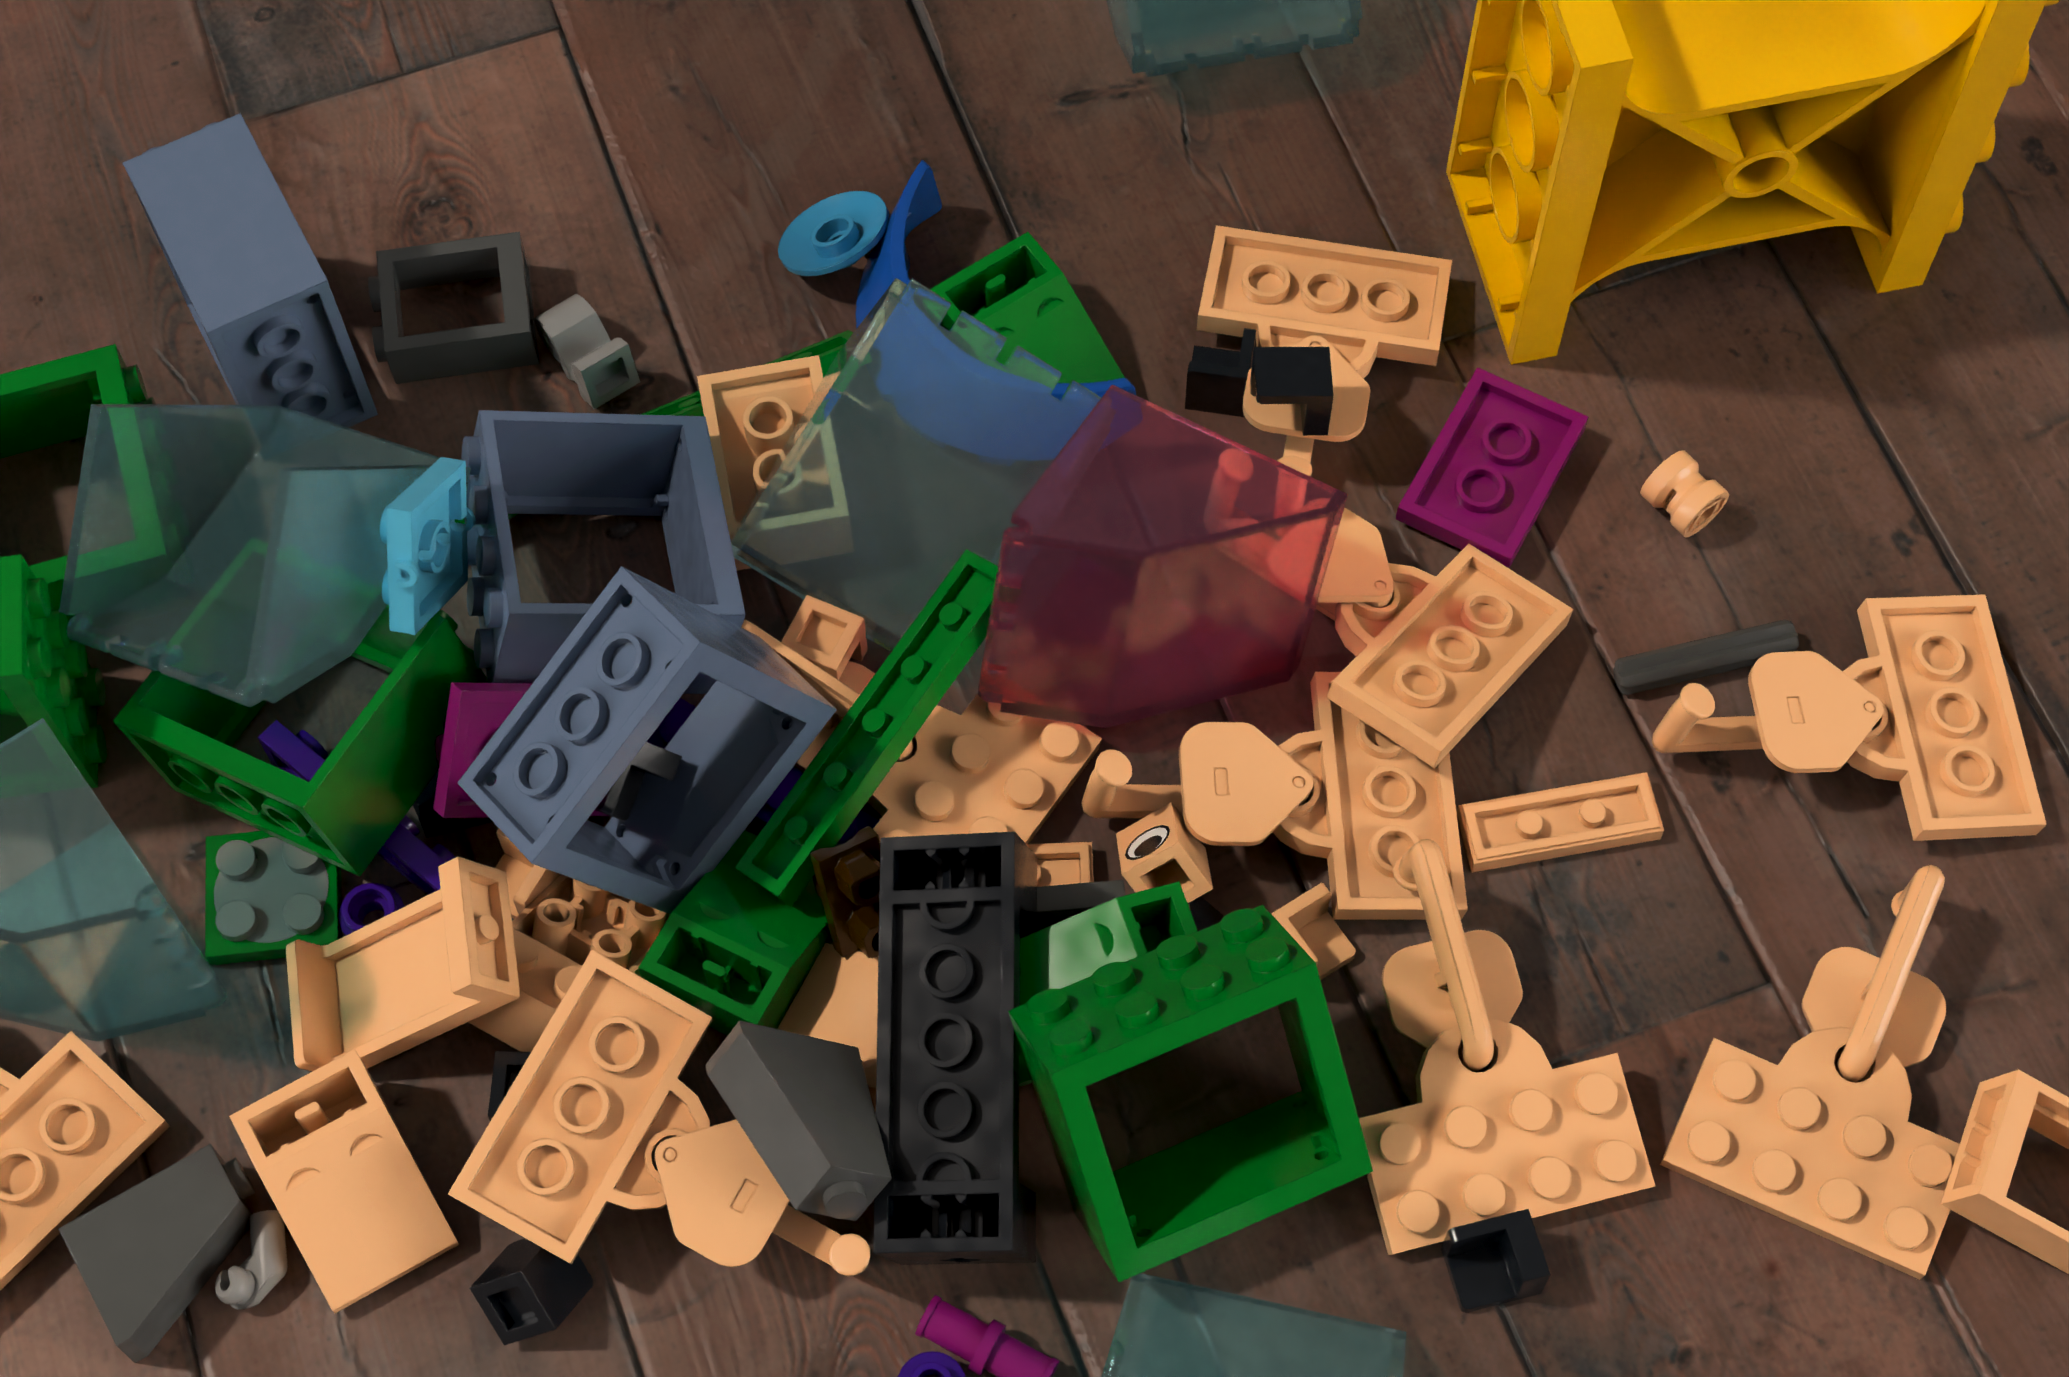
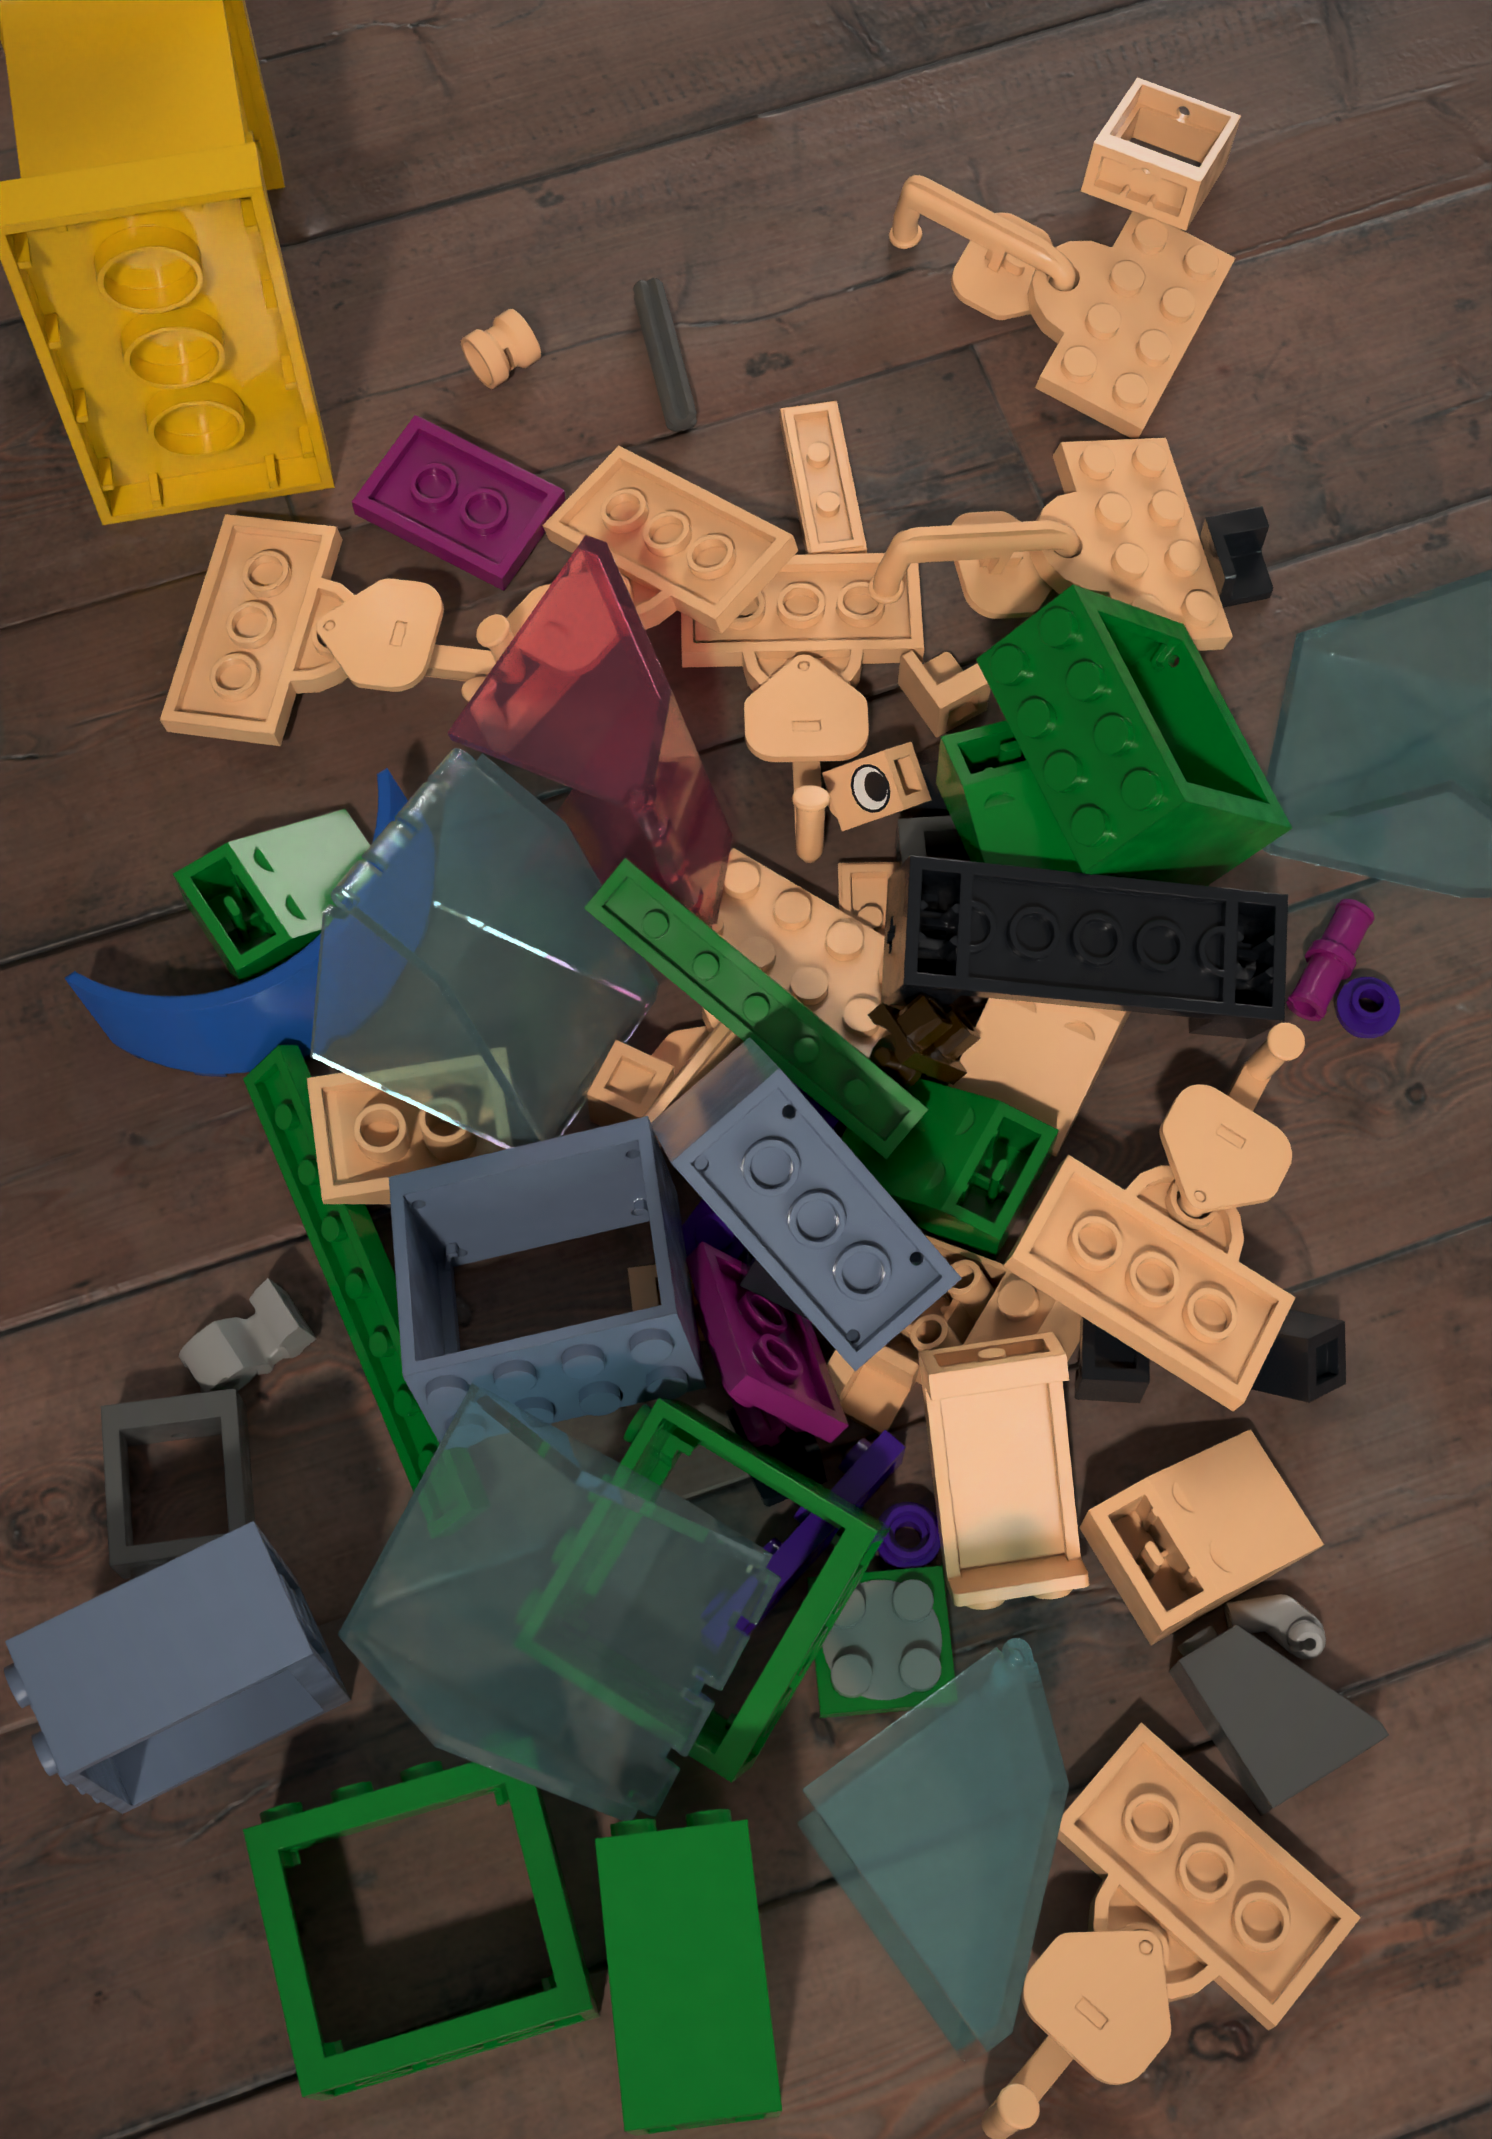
camera: 90 degrees left, 5 degrees up
medium azure plate [380,457,476,635] -> none
dark grey slope [706,1021,892,1221] -> none
dark azure dish [778,191,889,276] -> none
black panel [1185,328,1256,417] -> none
black panel [1250,347,1334,436] -> none
light nougat plate [1652,594,2047,841] -> none

